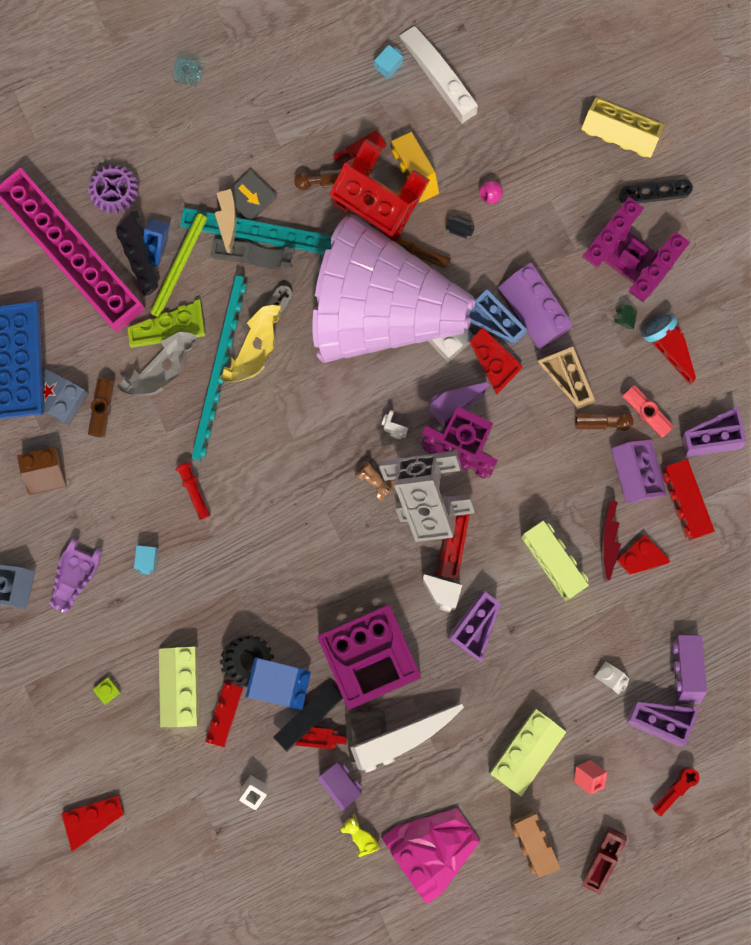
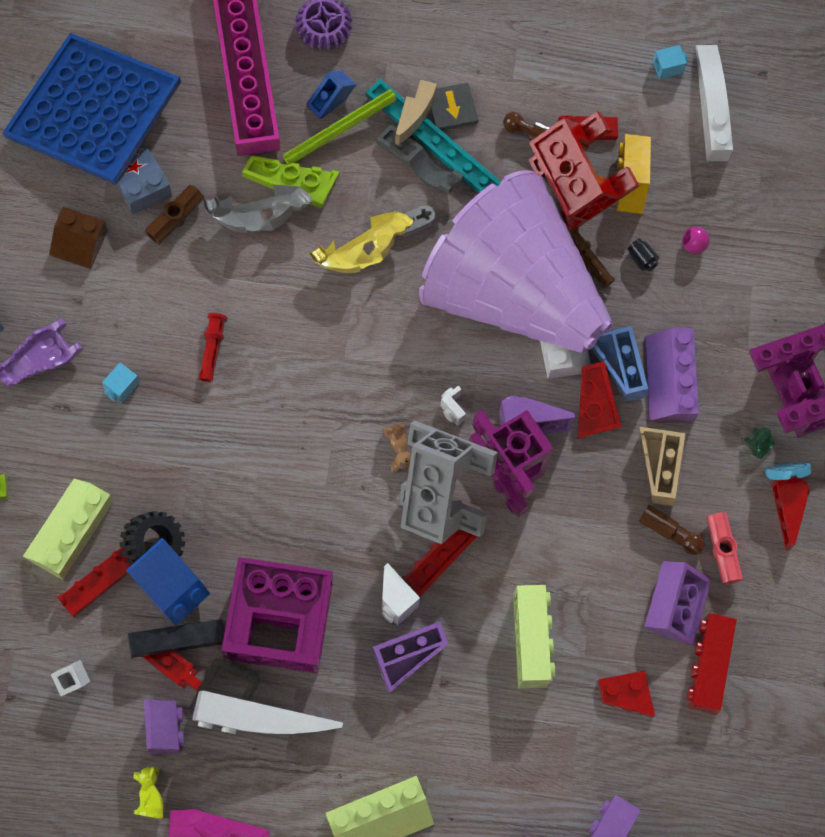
camera: 20 degrees right, 10 degrees down
black wing [115,211,159,296] -> none
teal plate [192,275,247,462] -> none
white bracket [595,661,629,694] -> none
dark red slope [601,500,621,582] -> none
medium lavender wedge [682,406,746,457] -> none

